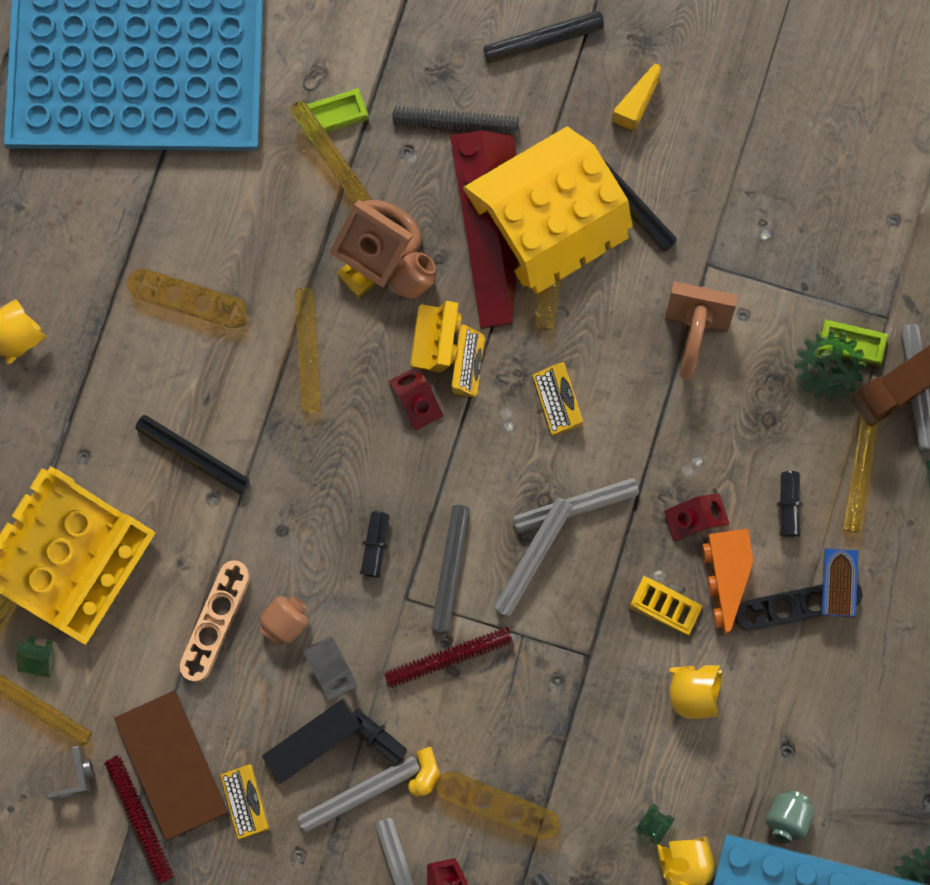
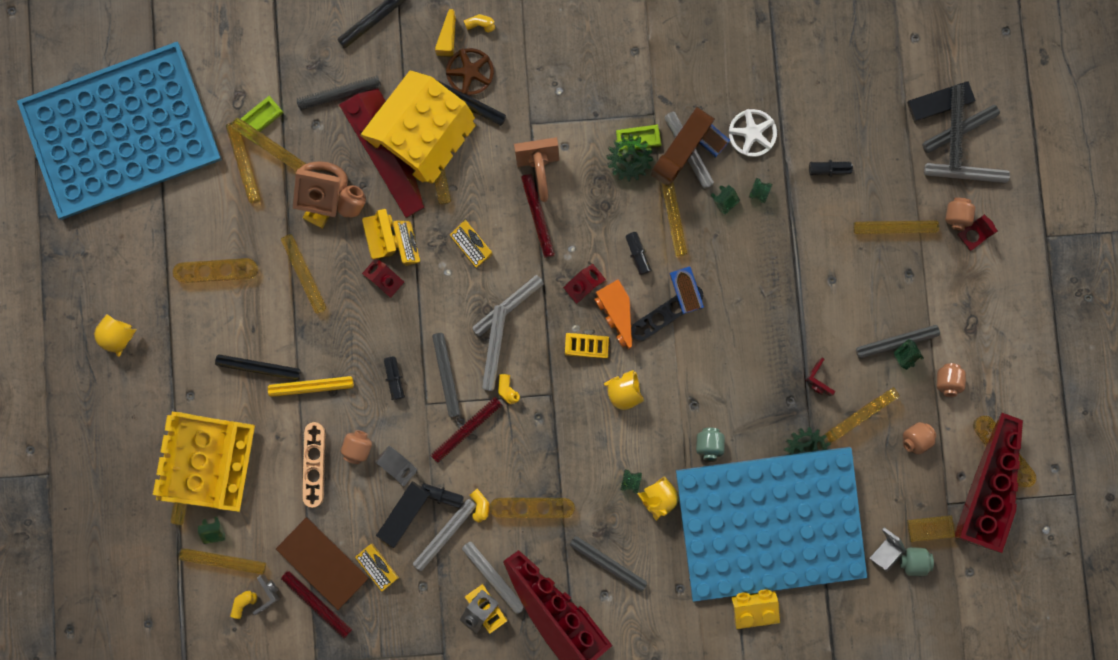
camera: 25 degrees left, 5 degrees up
none -> clear yellow axle [226,122,260,203]
none -> yellow arm [230,591,258,619]
none -> yellow axle [267,376,354,397]
none -> reddish brown wheel [446,48,494,95]
none -> yellow arm [463,14,495,32]
none -> yellow arm [498,374,520,404]
none -> dark red axle [521,174,555,258]

